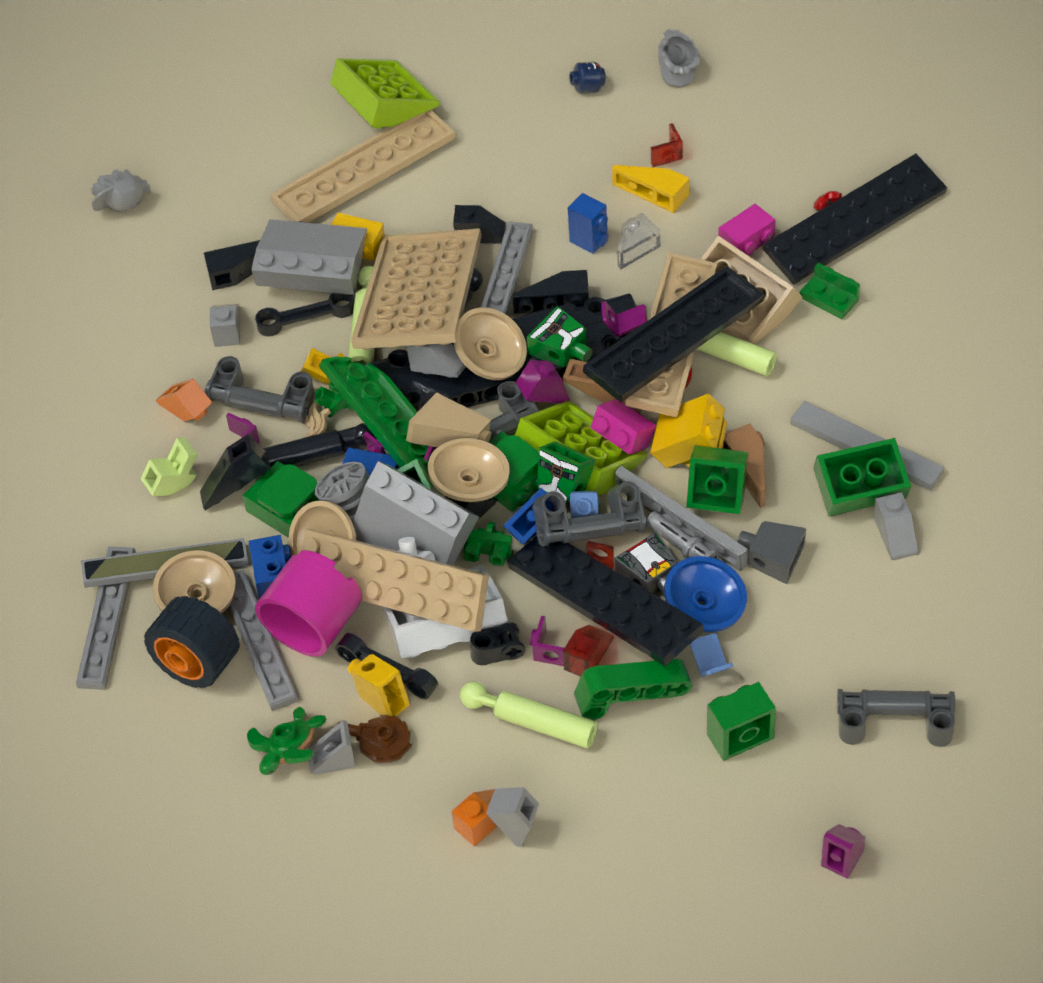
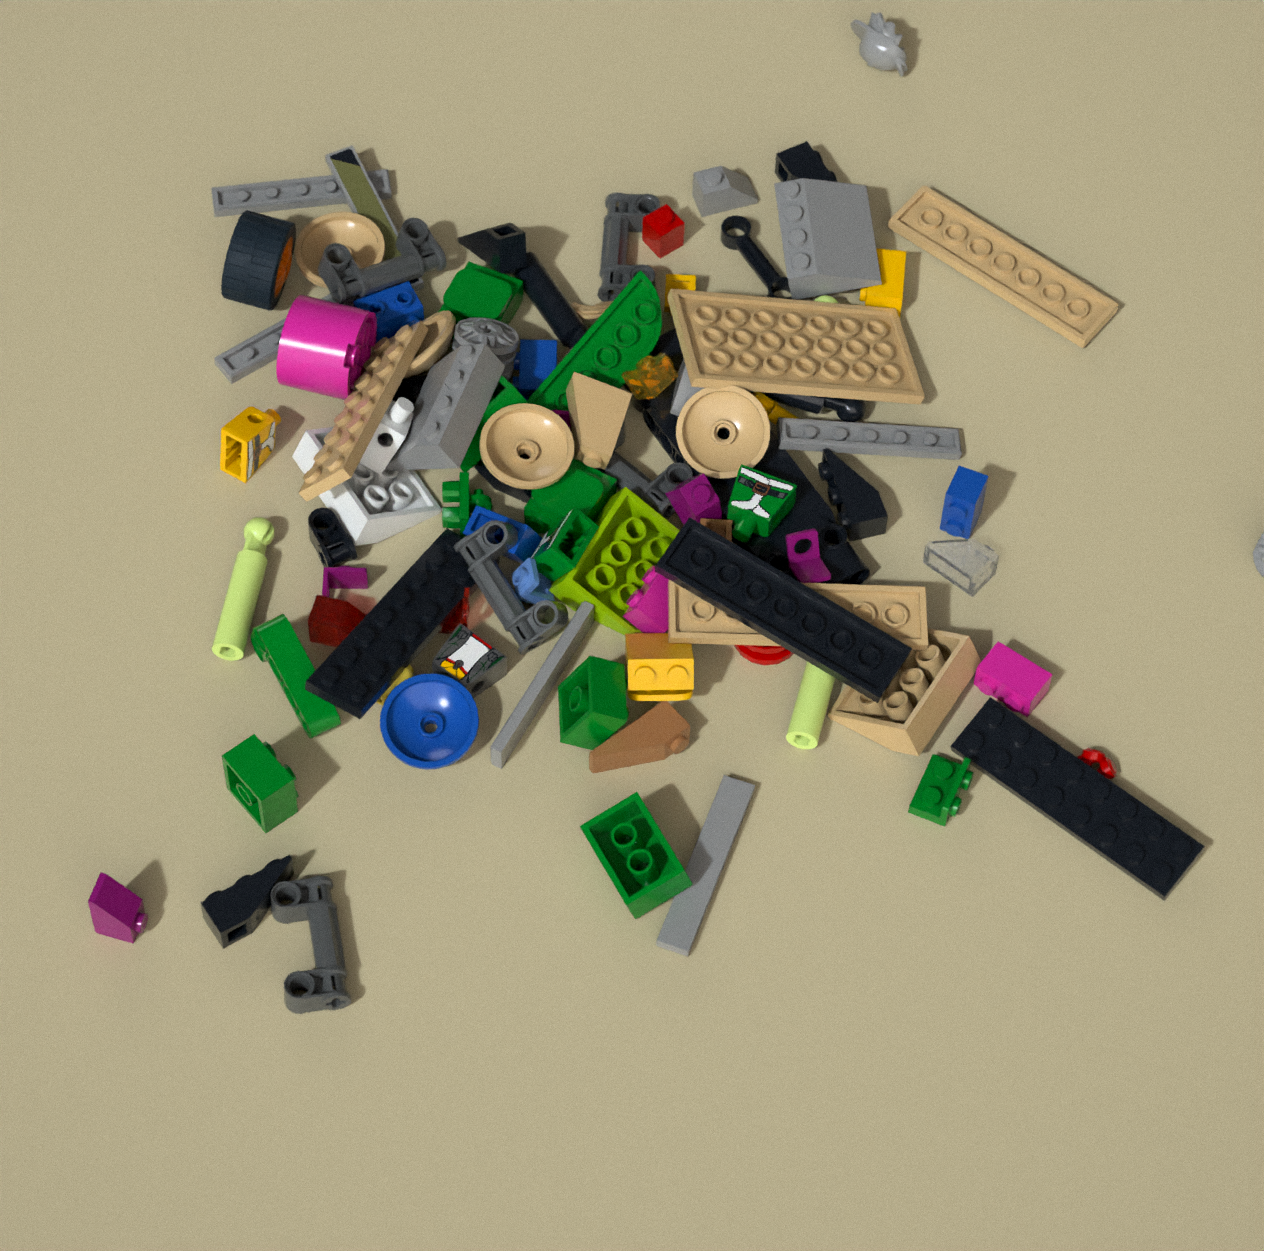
camera: 70 degrees right, 5 degrees up
yellowish green brick [141,438,198,496] -> none
orange slope [155,378,212,421] -> none
magenta bracket [226,413,260,444] -> none
green animal [247,707,327,775] -> none
light grey slope [308,720,356,775] -> none
lime slope [330,58,440,129] -> none
black piece [335,633,438,700] -> none
reddish brown piece [337,715,412,763] -> none
orange slope [451,789,497,847] -> none
black slope [453,205,506,244] -> none
light grey slope [486,787,539,846] -> none
dark blue head [569,62,606,93] -> none
yellow slope [612,165,690,213] -> none
light grey pin [646,511,720,560] -> none
clear red bracket [650,123,683,167] -> none
medium blue bracket [690,633,733,678] -> none
dark grey torso [737,521,806,584] -> none
light grey slope [874,492,918,560] -> none
none -> black slope [201,855,294,949]
none -> dark grey piece [318,217,446,304]
none -> clear yellow brick [621,353,679,400]
none -> red brick [642,204,685,259]

